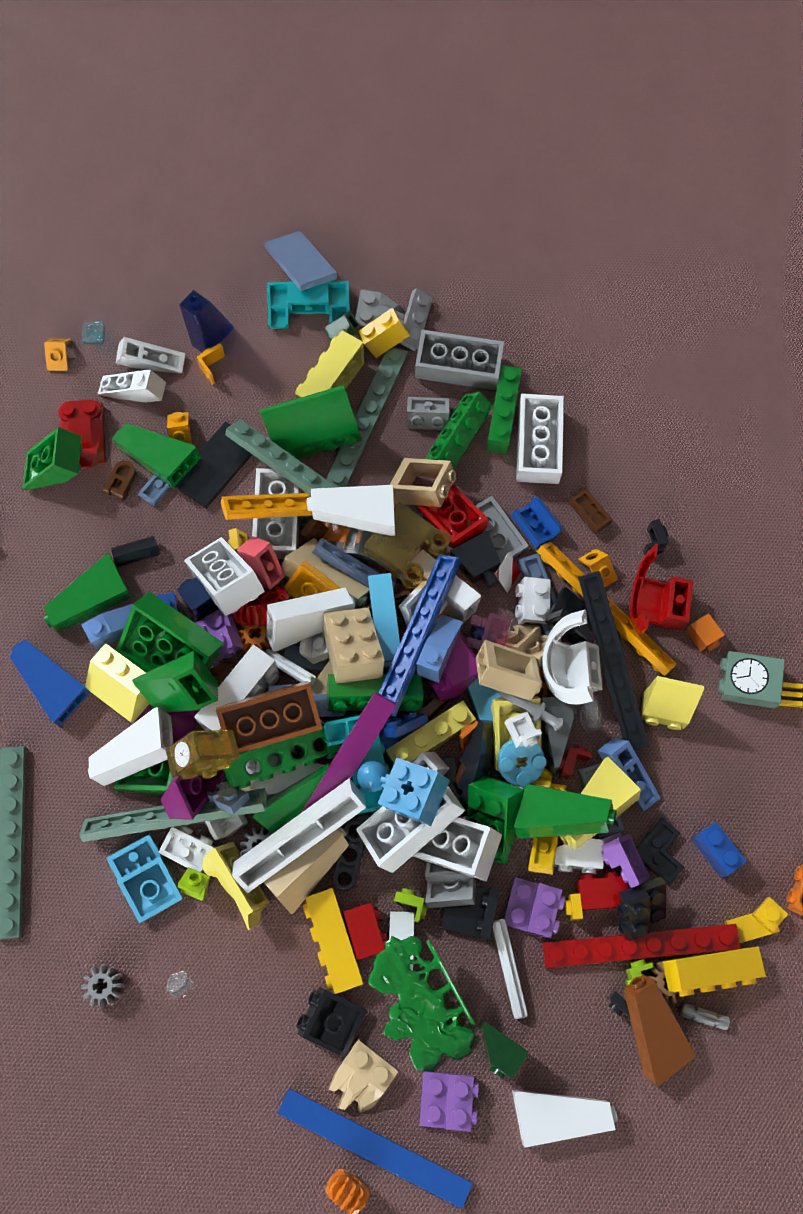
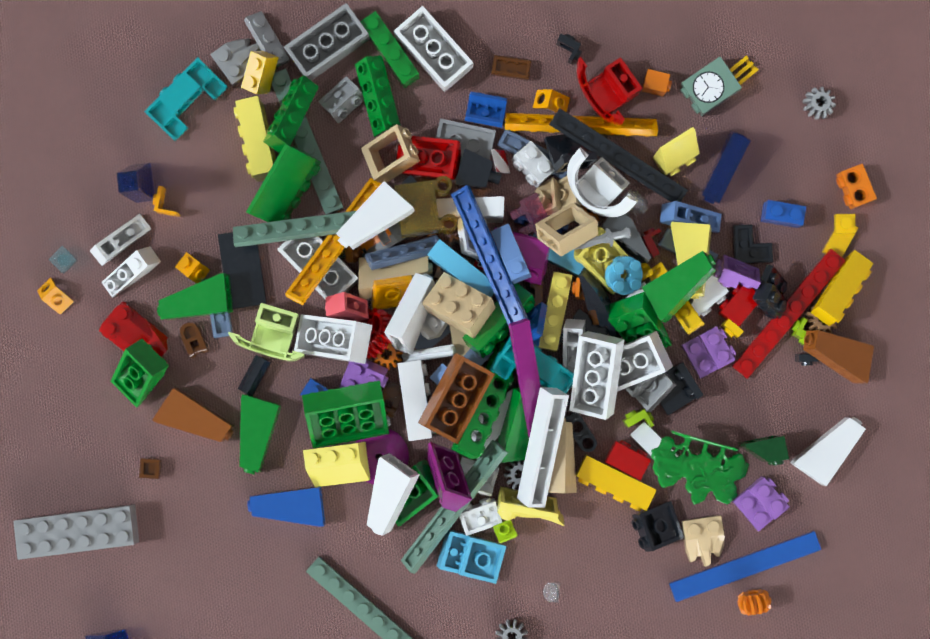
camera: 40 degrees left, 15 degrees up
medium blue slope [81,604,133,651] -> none
green slope [132,651,218,712] -> none
clear yellow brick [165,730,240,779] -> none
dark blue brick [177,577,217,621] -> none
sand blue plate [207,784,250,814] -> none
yellow plate [228,528,248,555] -> none
sand blue tile [264,231,337,291] -> none
brick [325,310,361,341] -> none
dark azure brick [357,758,450,826] -> none
white axle [492,919,528,1019] -> none
white bracket [505,712,542,748] -> none
light grey axle [680,1003,730,1030] -> none
none -> dark orange slope [152,388,235,442]
none -> yellowish green piece [228,303,305,361]
none -> green brick [263,76,319,153]
none -> clear blue slope [701,130,751,204]

